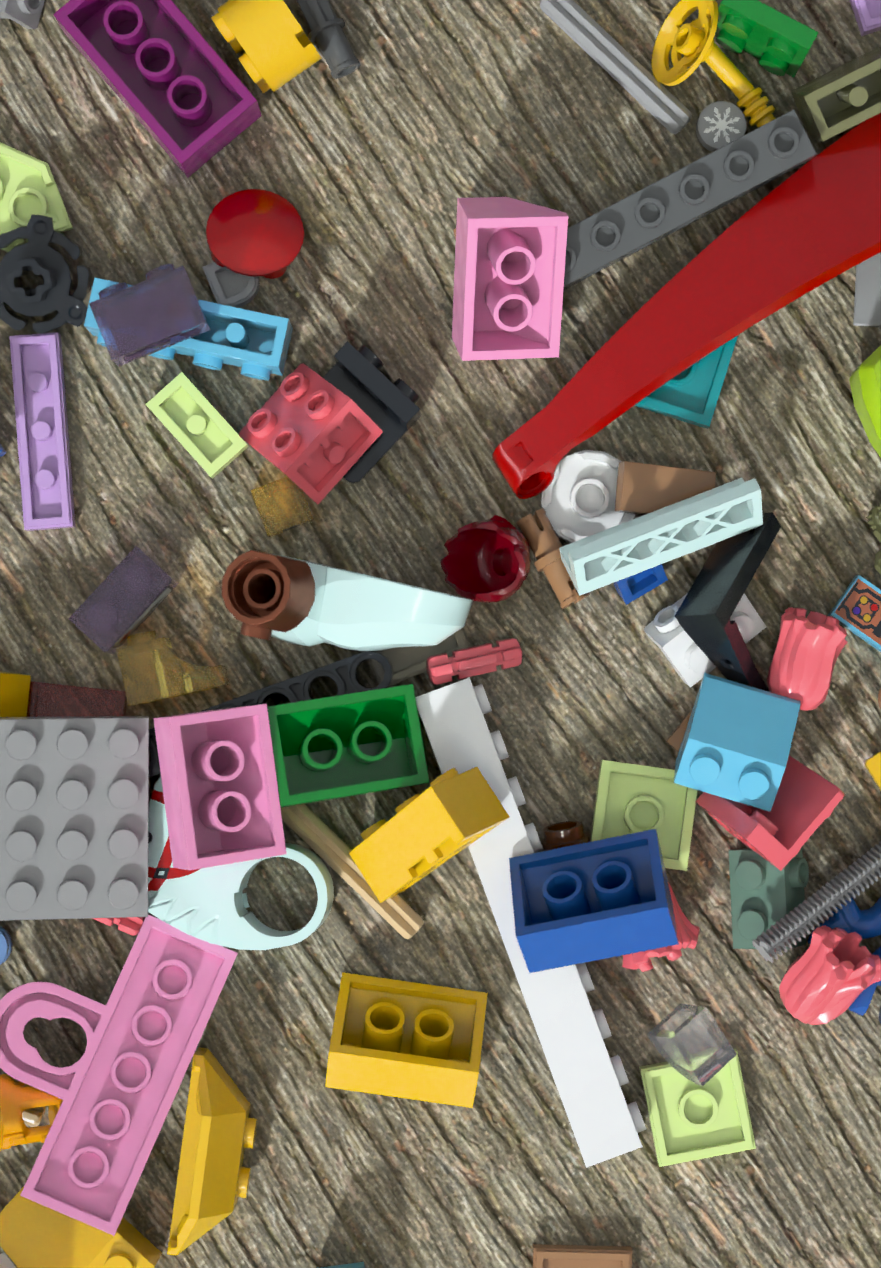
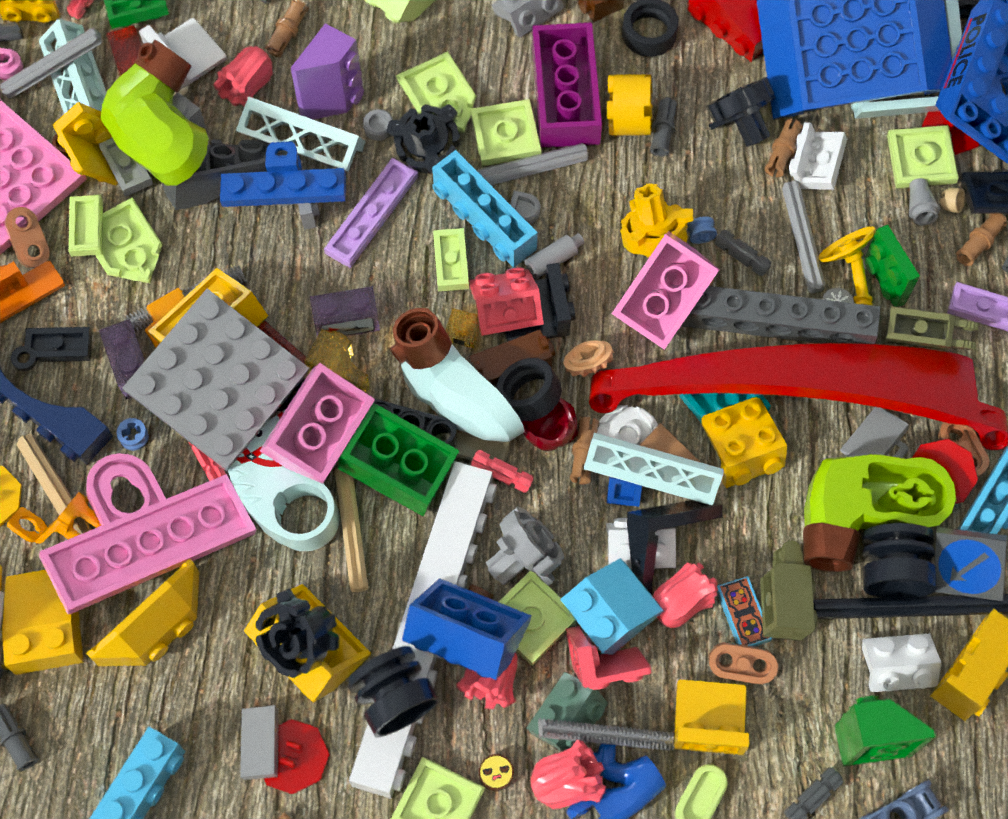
camera: 35 degrees right, 20 degrees down
clear purple brick [89,264,211,367] -> none
red dish [206,189,304,279] -> none
yellow wedge [349,767,509,903] -> none
clear brick [647,1004,737,1086] -> none
none -> light grey tile [240,705,279,780]
none -> black piece [255,588,339,678]
none -> red piece [263,719,330,795]
none -> black wheel [346,646,440,738]
none -> reddish brown brick [469,330,556,388]
none -> yellowish green plate [471,99,541,166]
none -> light grey axle [476,143,589,185]
none -> light yellow tile [479,754,514,791]
none -> light grey piece [486,507,564,586]
none -> black tyre [496,358,562,421]
none -> light grey cylinder [525,233,585,279]
none -> light nougat gear [563,340,614,377]
none -> yellow piece [620,184,694,257]
none -> medium blue bush [687,217,717,244]
none -> yellow bracket [701,397,787,488]
none -> dark grey axle [715,230,771,276]

